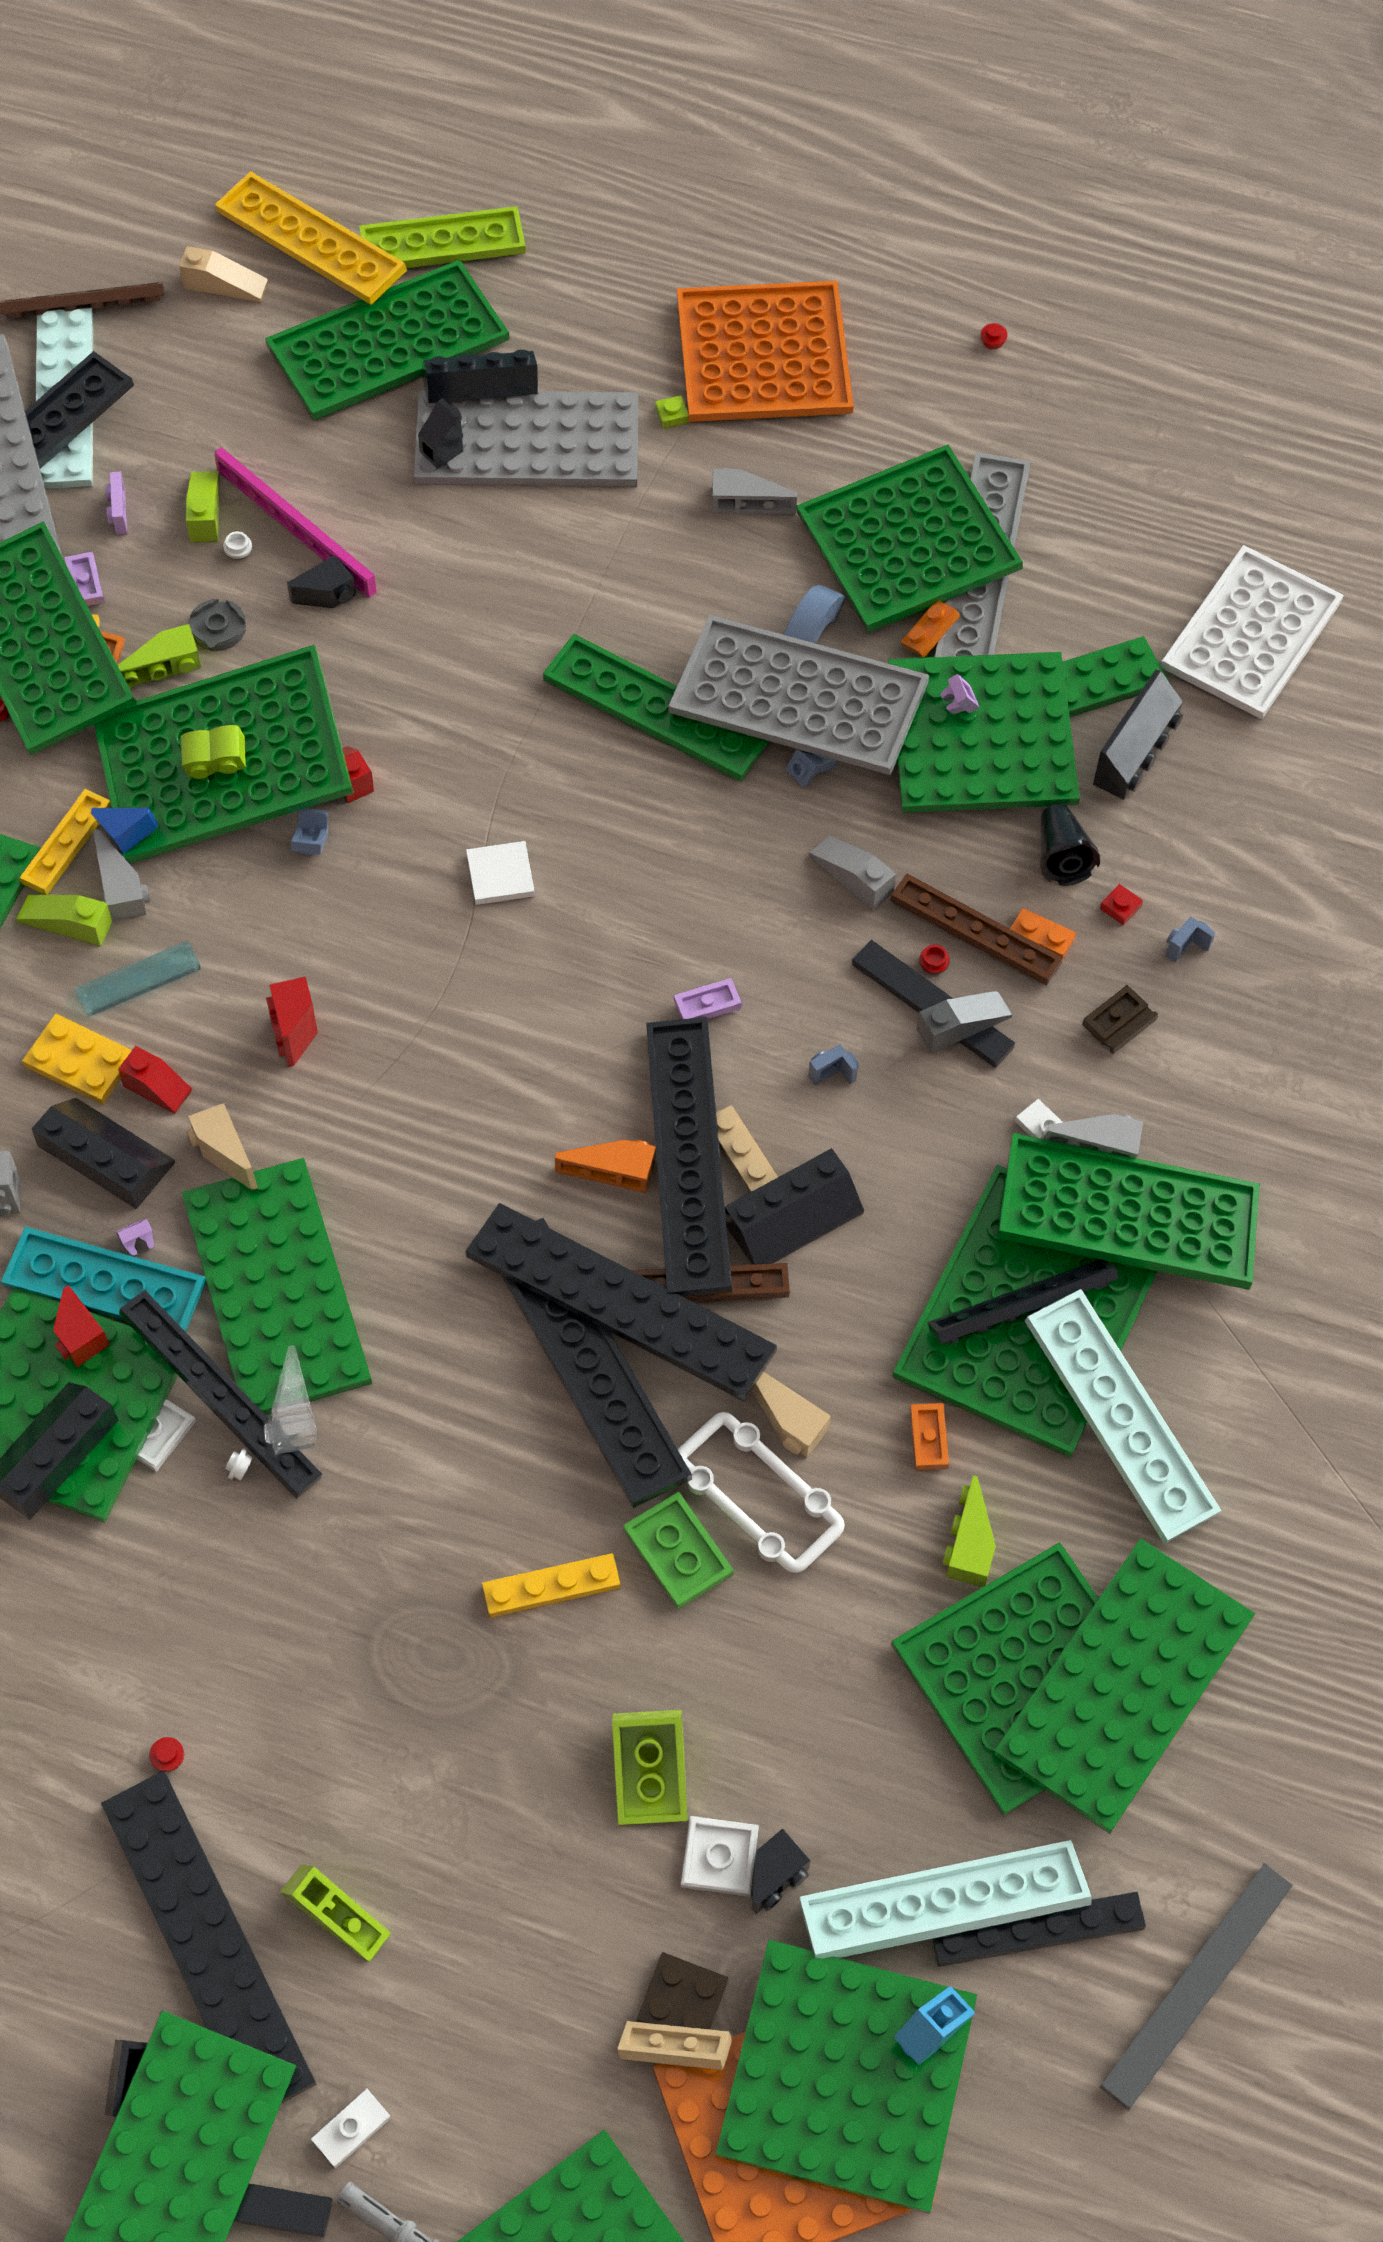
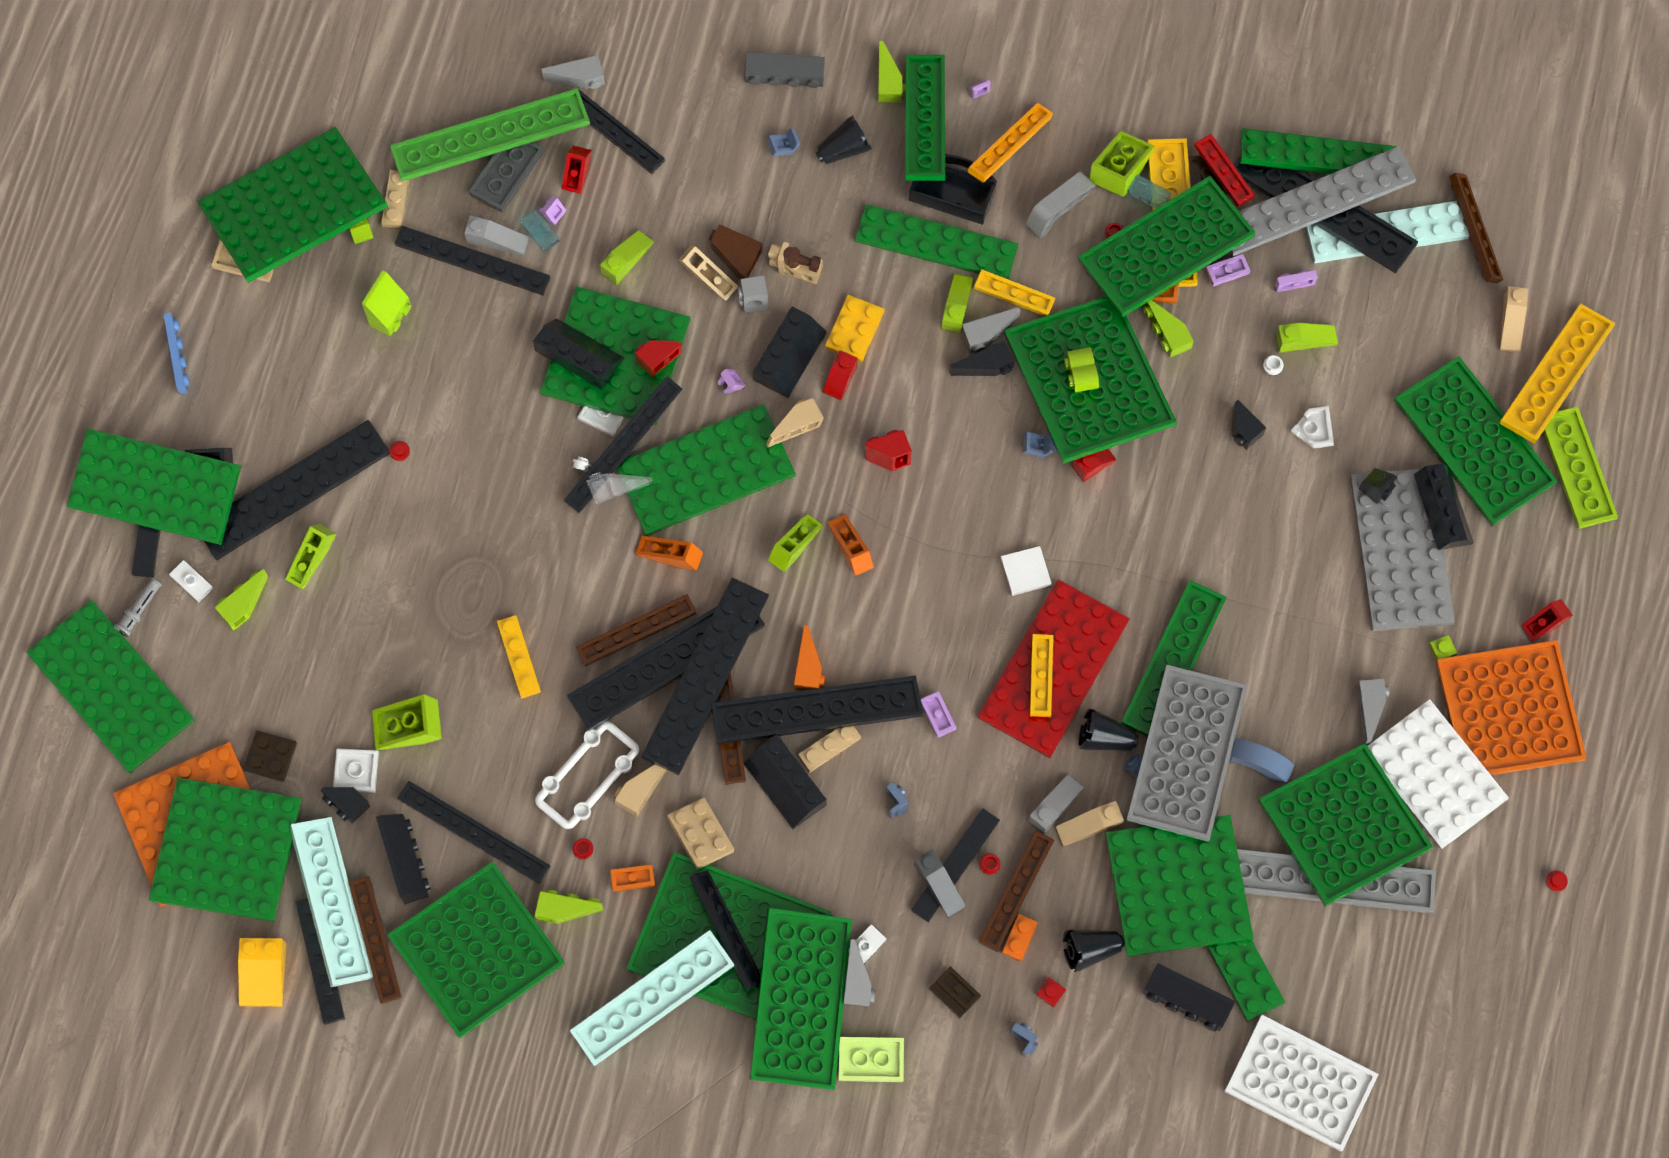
camera: 85 degrees right, 10 degrees up
teal plate [1,1226,206,1332] -> none
clear light blue tile [75,941,201,1017] -> none
blue slope [91,808,158,854] -> none
dark grey tile [188,599,246,651] -> none
dark pink tile [214,447,376,598] -> none
tan plate [617,2021,732,2070] -> none
bright green plate [623,1491,734,1610] -> none
dark azure slope [894,1986,975,2065] -> none
orange plate [900,601,960,658] -> none
lavender tile [941,674,980,714] -> none
green plate [993,1538,1256,1834] -> none
dark grey tile [1100,1863,1293,2111] -> none
none -> lime slope [215,569,268,631]
none -> yellow slope [238,938,286,1007]
none -> reddish brown plate [349,876,402,1004]
none -> black slope [376,814,431,904]
none -> black plate [397,781,551,885]
none -> red plate [572,838,594,860]
none -> reddish brown plate [576,594,697,667]
none -> orange slope [635,536,703,571]
none -> tan plate [667,797,734,870]
none -> lime slope [768,514,823,572]
none -> orange slope [827,514,874,576]
none -> yellowish green plate [839,1037,904,1082]
none -> black slope [949,341,1015,376]
none -> red plate [978,579,1130,758]
none -> yellow plate [1030,634,1053,717]
none -> tan slope [1055,801,1124,846]
none -> black cone [1078,708,1138,751]
none -> white plate [1291,406,1334,449]
none -> white plate [1368,699,1509,849]
none -> red slope [1521,599,1573,642]

